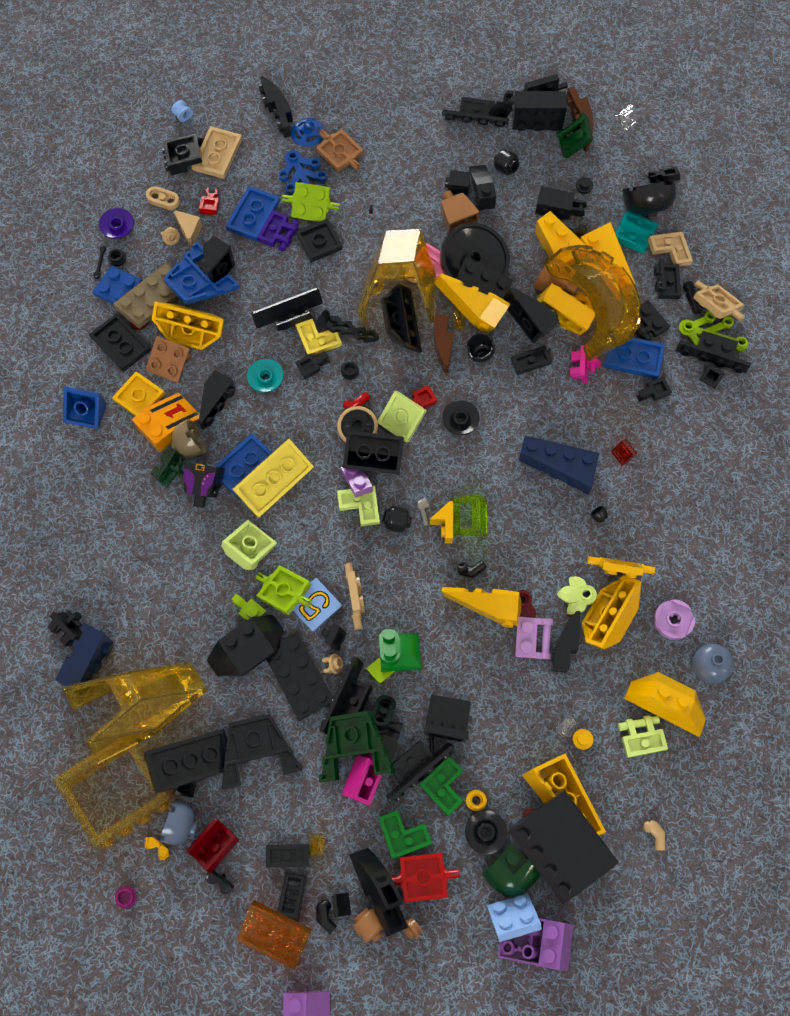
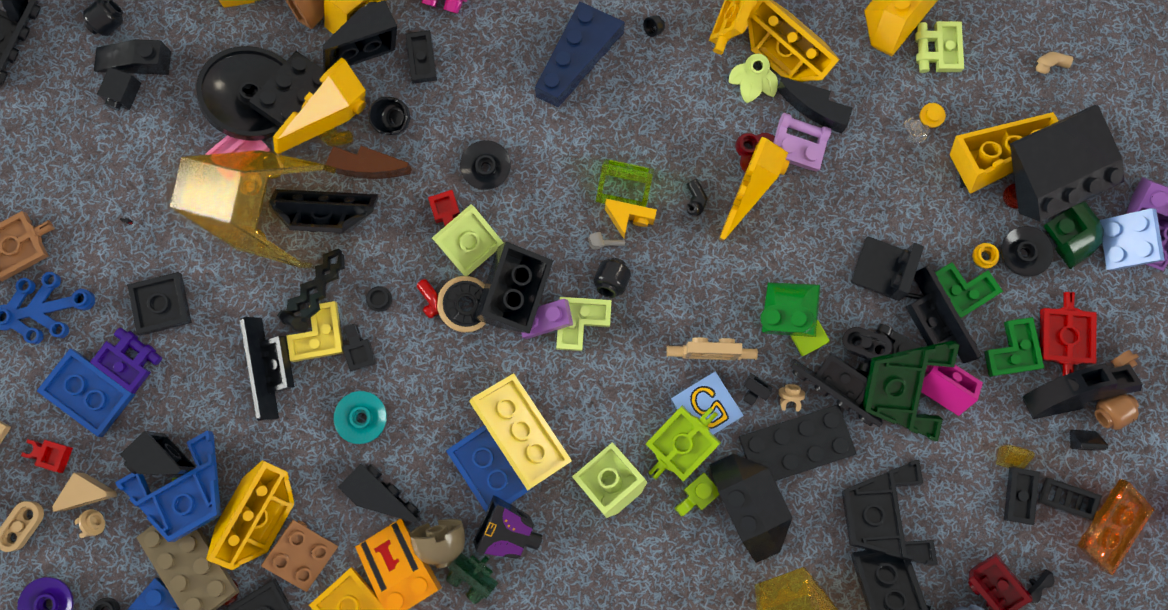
camera: 80 degrees left, 10 degrees up
lime plate [281,182,341,222] -> none
black arm [316,899,337,934] -> none
medium nougat torso [441,190,479,233] -> none

